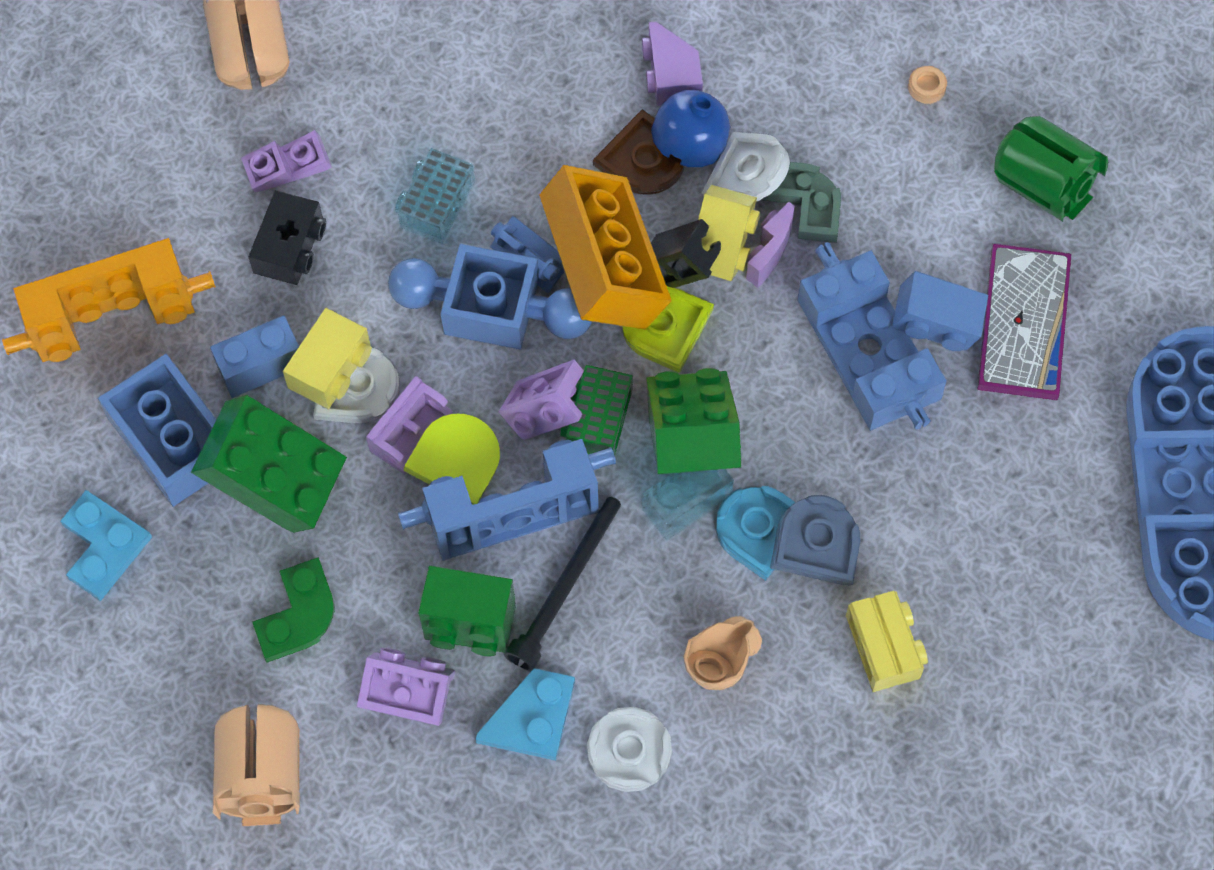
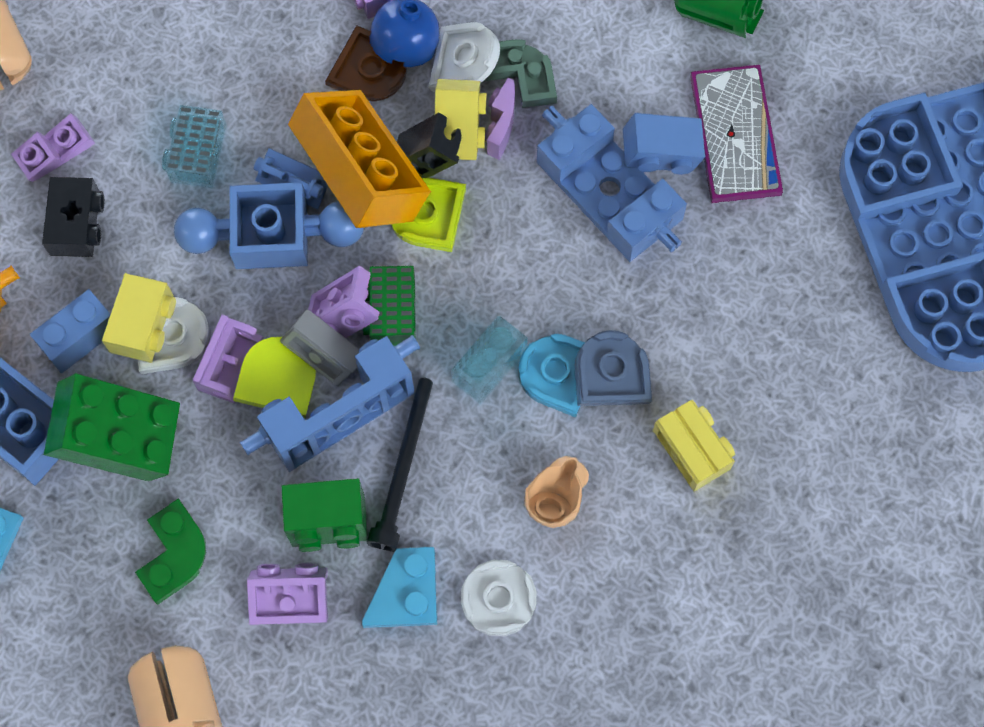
camera: 15 degrees left, 5 degrees up
green brick [646,368,741,474] -> none
none -> light grey slope [280,310,359,386]

